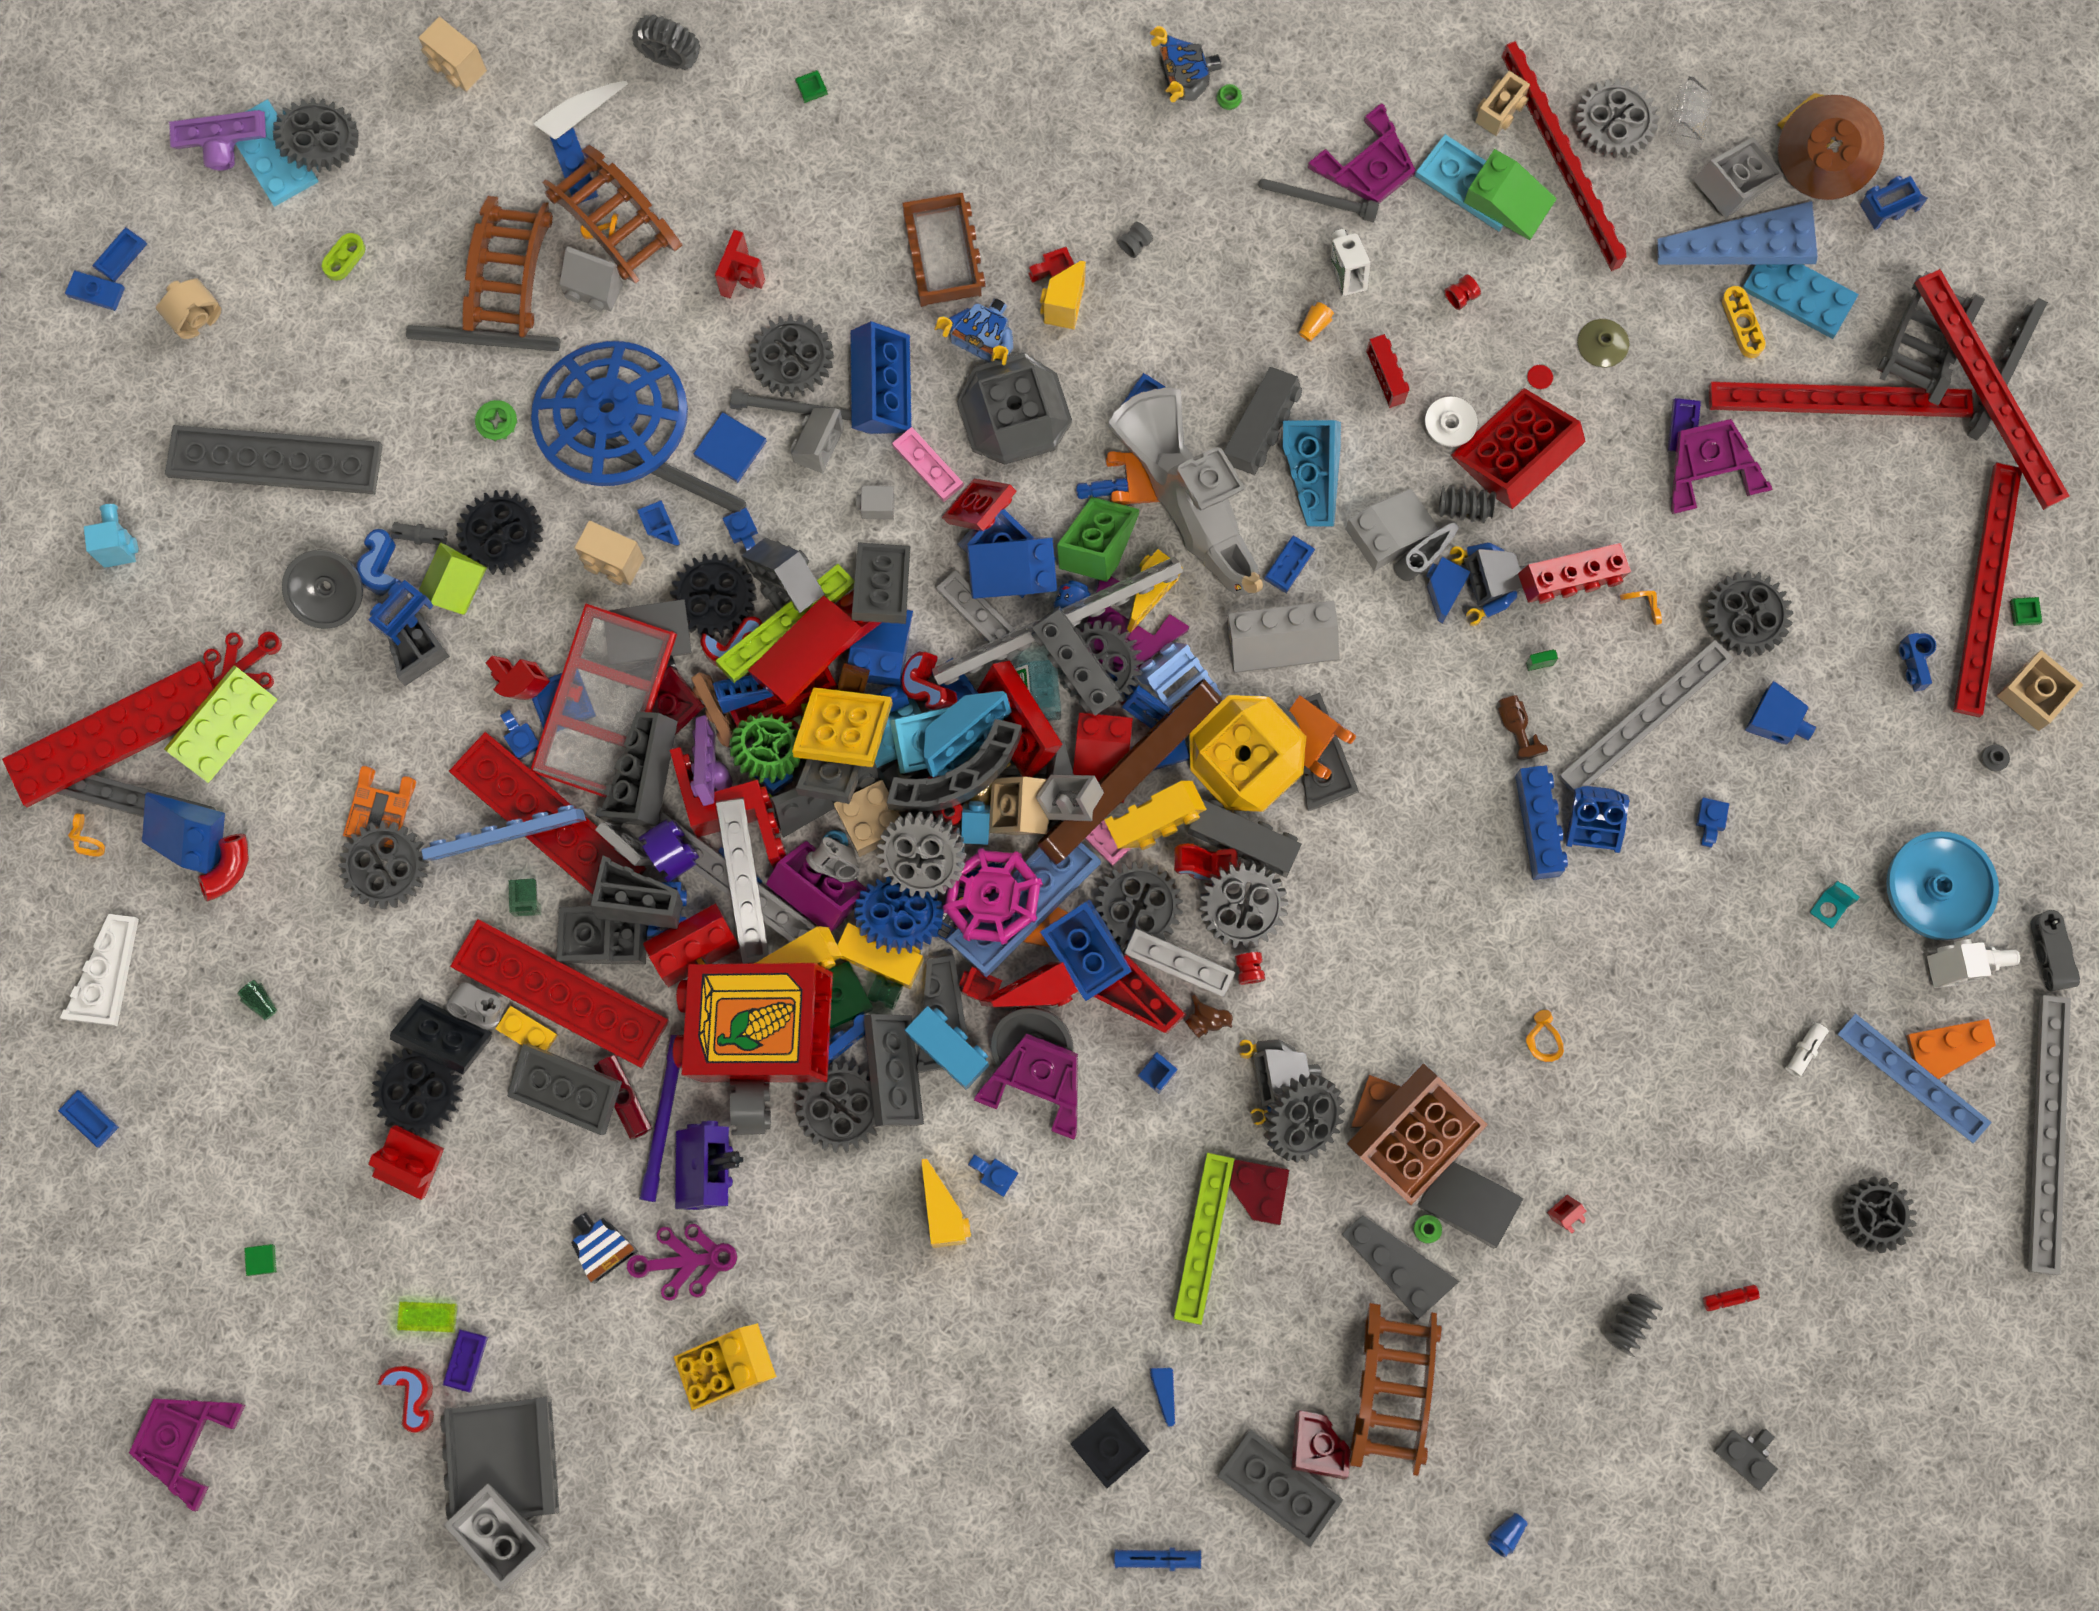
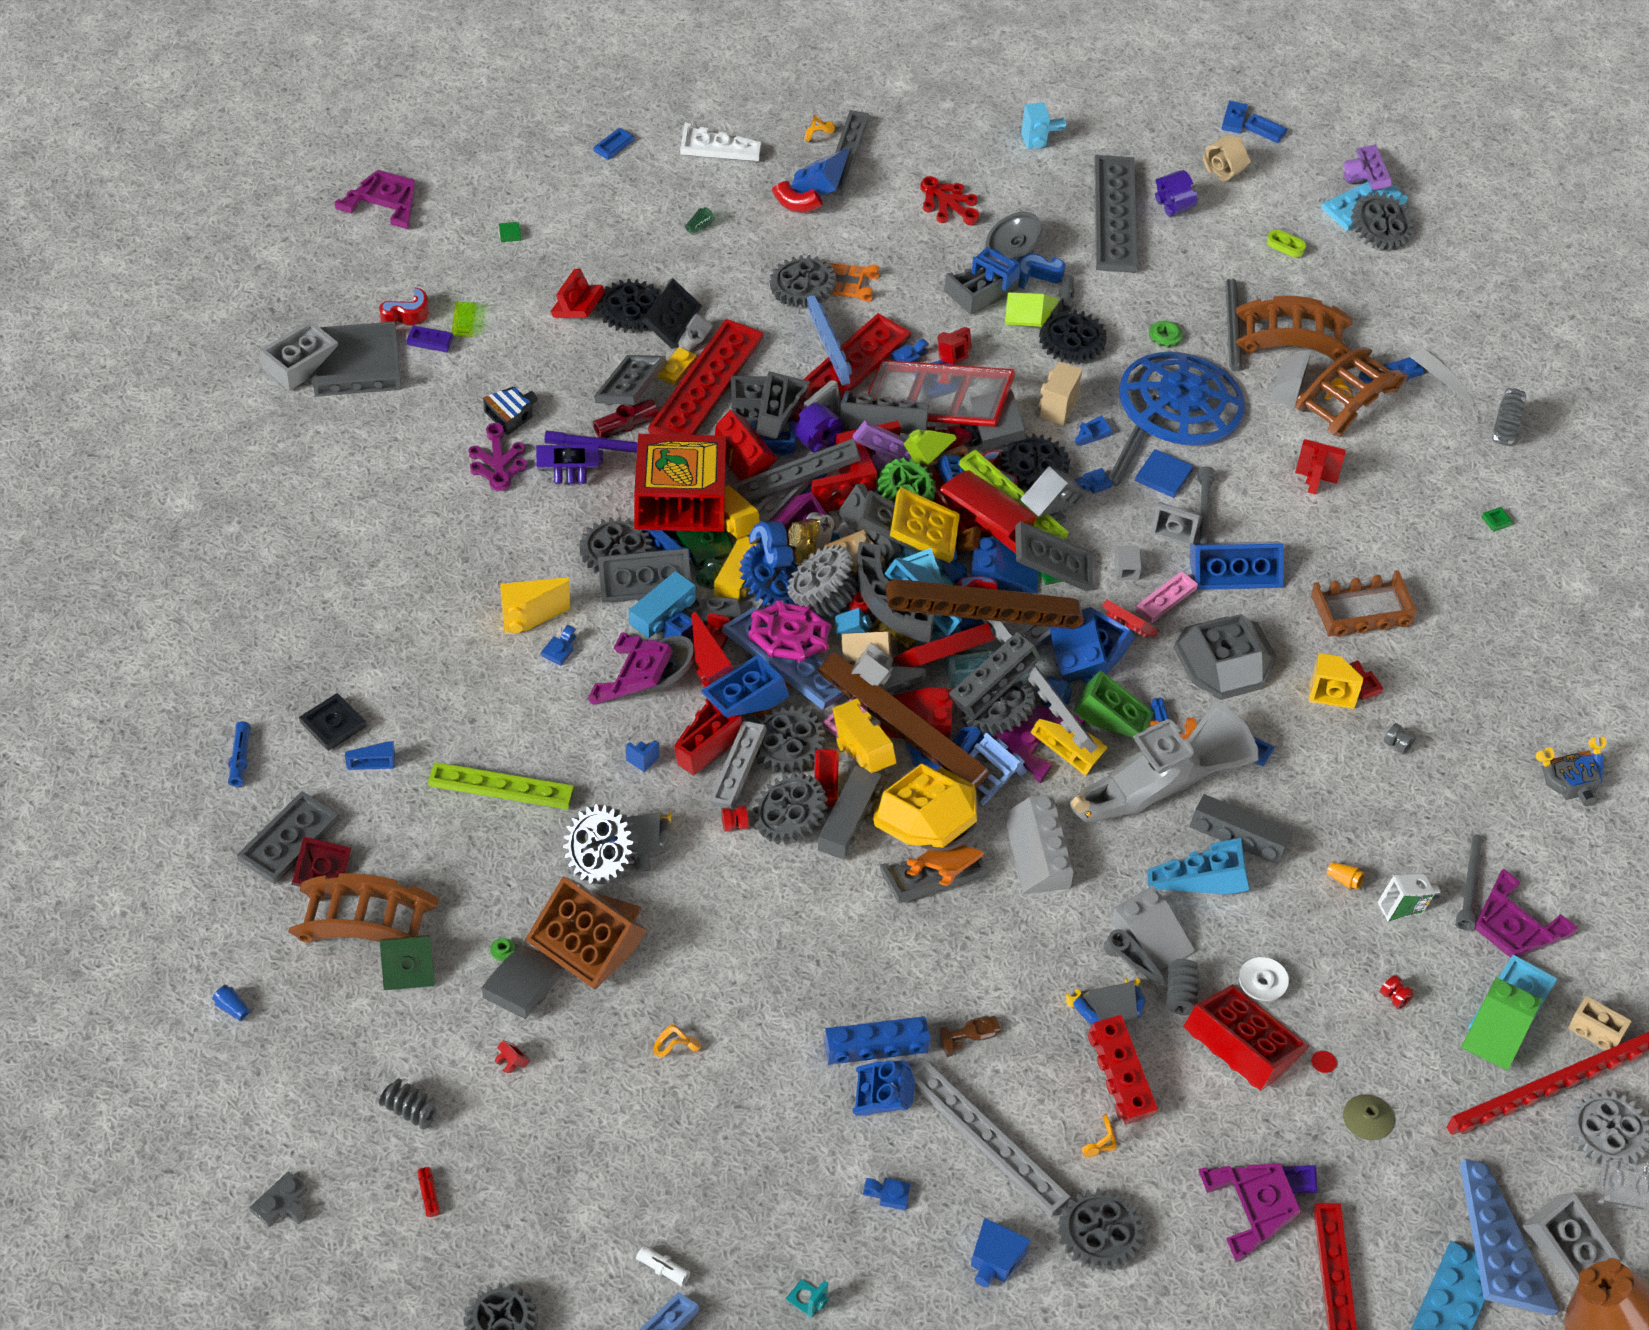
camera: 85 degrees right, 25 degrees down
red plate [2,661,215,808] -> none
lime plate [164,666,278,783] -> none
tan brick [418,16,487,92] -> none
clear green panel [508,878,541,917] -> none
yellow slope [674,1323,777,1410] -> none
dark grey brick [730,1079,771,1136] -> none
dark grey gear [749,314,834,398] -> none
torso [934,298,1014,365] -> none
reddish brown animal [1185,994,1233,1038] -> none
bright green plate [1217,84,1242,110] -> none
dark red plate [1229,1160,1290,1226] -> none
blue plate [1264,535,1315,594] -> none
dark grey wing [1341,1215,1460,1320] -> none
red piece [1366,334,1410,408] -> none
blue slope [1426,557,1470,624] -> none
green tile [1526,649,1558,671] -> none
yellow beam [1721,286,1766,358] -> none
none -> dark green plate [380,935,434,990]
none -> blue panel [663,611,694,643]
none -> blue animal [749,521,793,568]
none -> clear yellow plate [788,518,820,565]
none -> reddish brown beam [885,579,1084,629]
none -> lime slope [903,429,956,465]
none -> dark purple brick [1155,170,1197,217]

